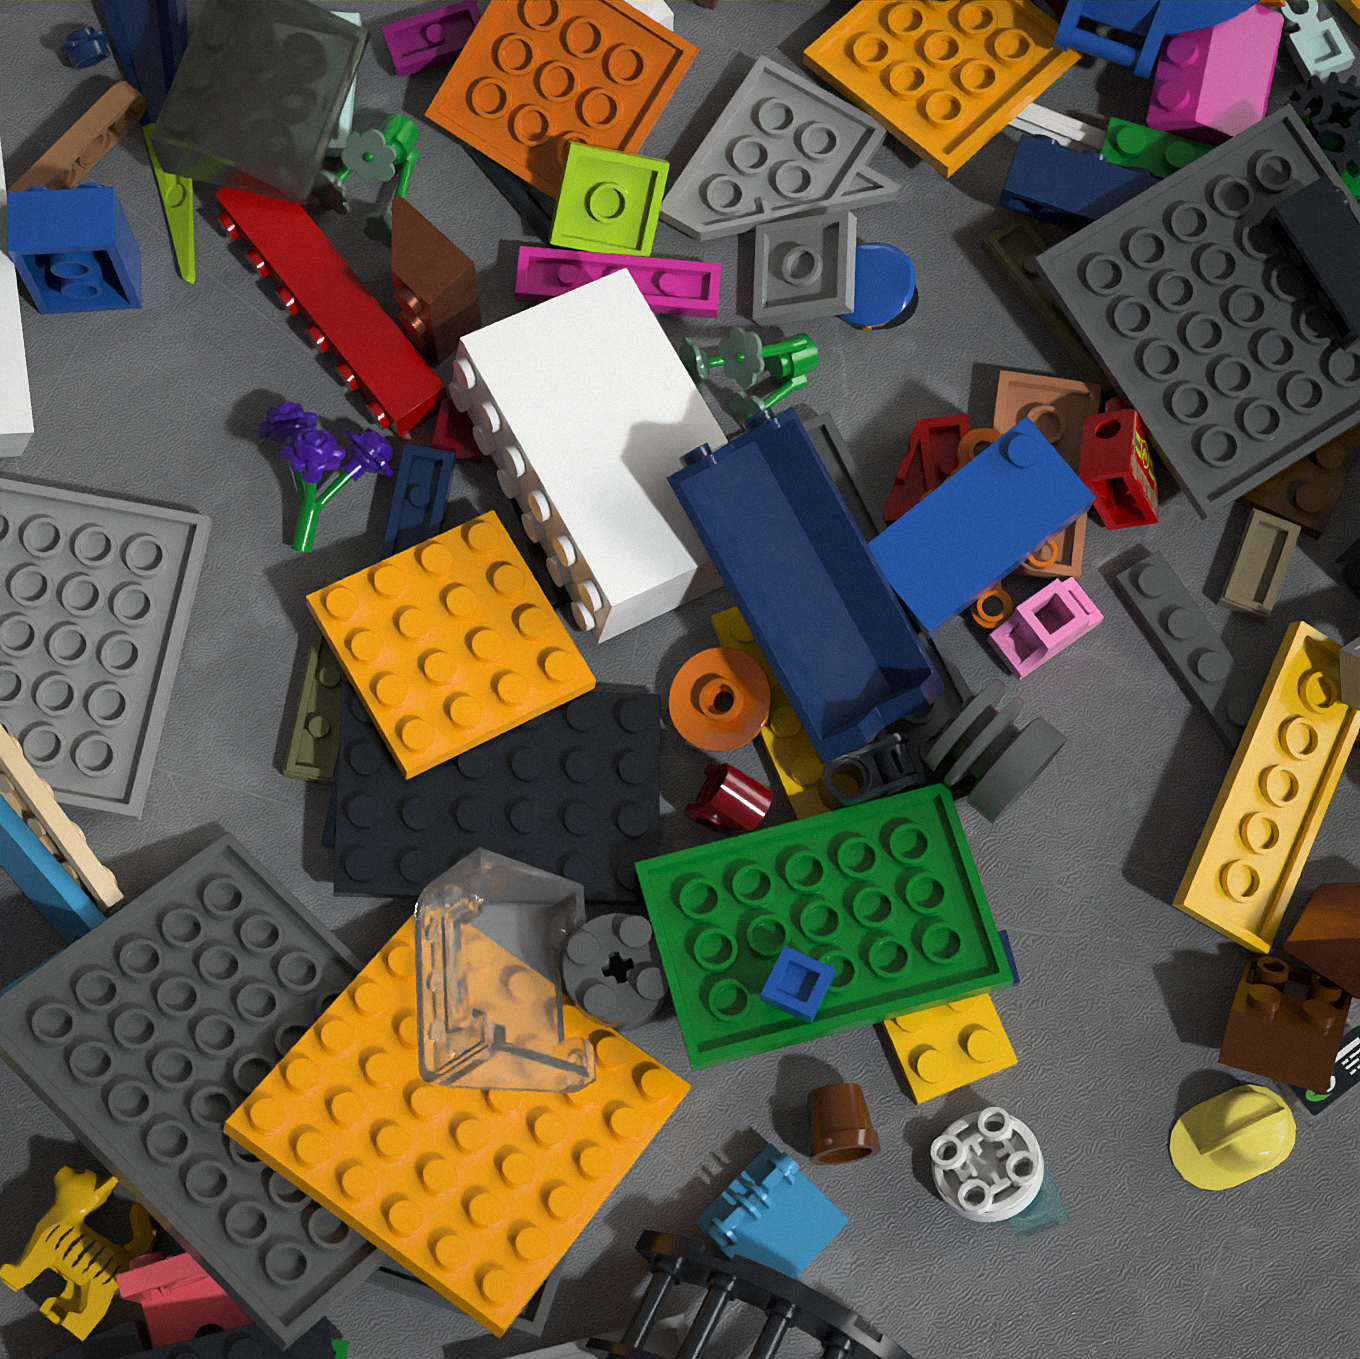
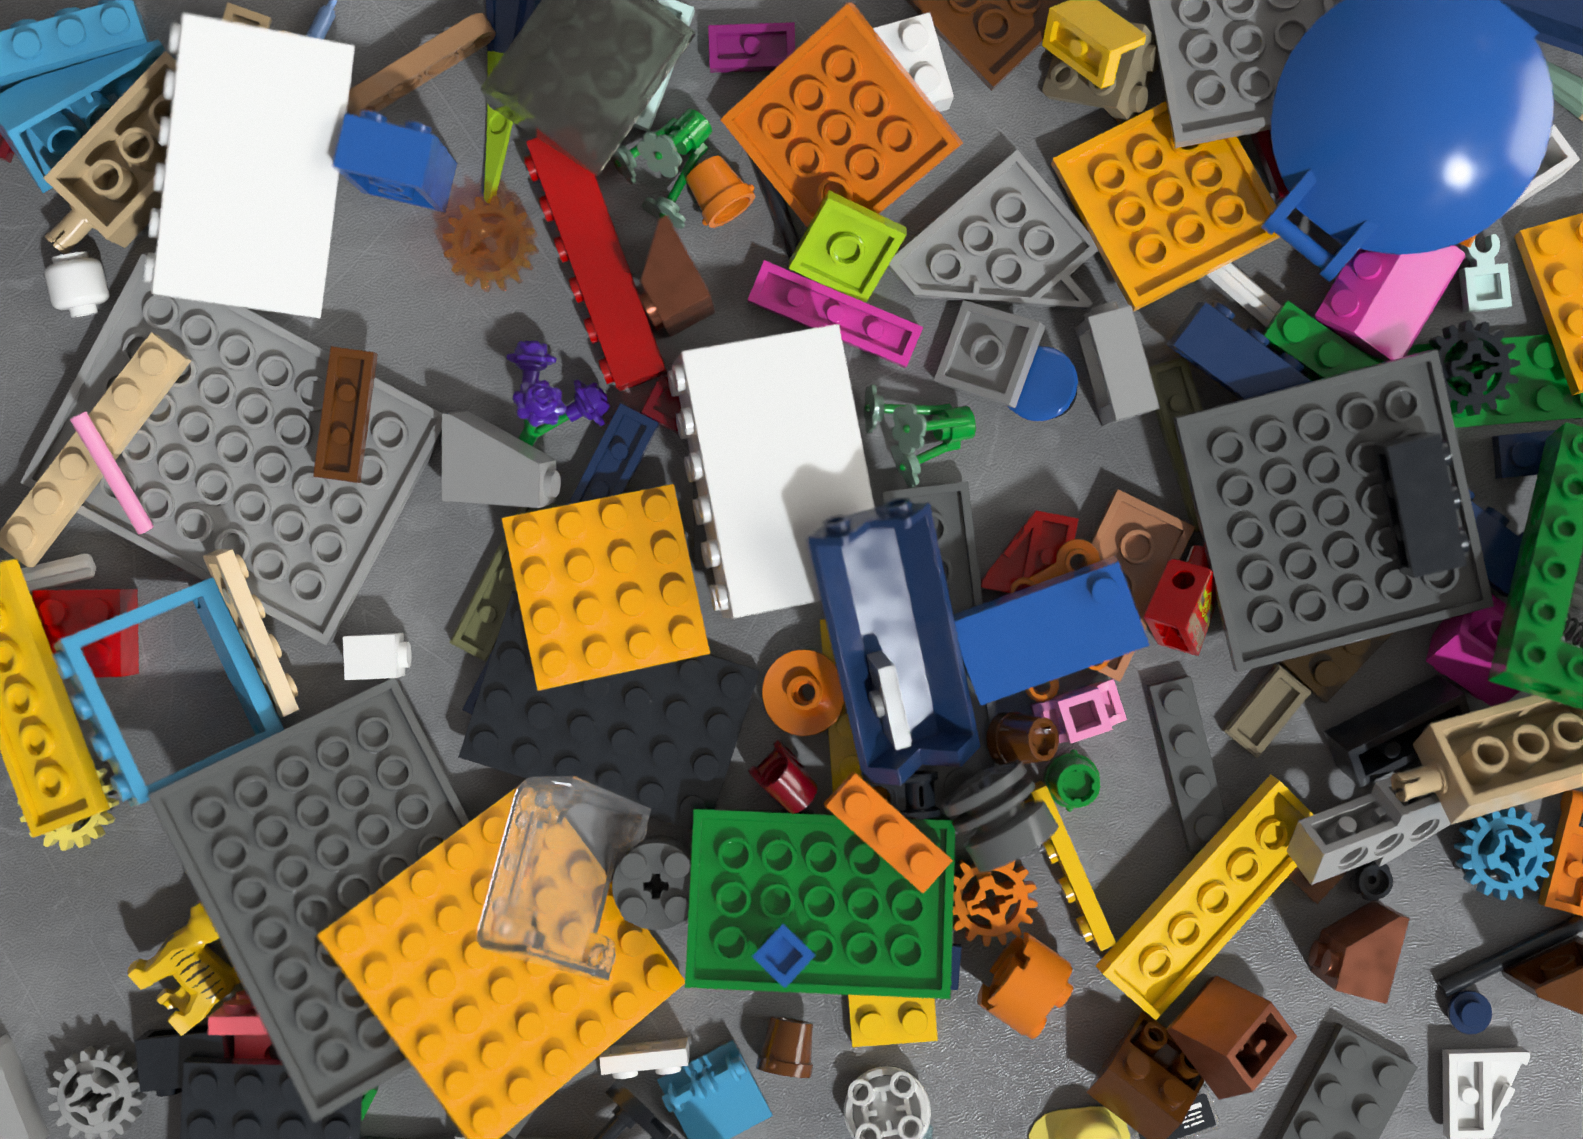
camera: 20 degrees right, 15 degrees up
none -> reddish brown plate [313,346,378,483]
none -> white brick [343,633,412,680]
none -> light grey slope [441,410,561,508]
none -> clear orange gear [443,196,539,292]
none -> white plate [599,1038,690,1079]
none -> orange piece [686,155,755,228]
none -> orange plate [824,771,953,893]
none -> plate [866,651,912,750]
none -> orange gear [953,859,1038,947]
none -> orange brick [977,932,1073,1039]
none -> reddish brown piece [987,711,1059,765]
none -> yellow plate [1023,781,1117,951]
none -> green piece [1043,749,1100,812]
none -> light grey window [1075,301,1159,426]

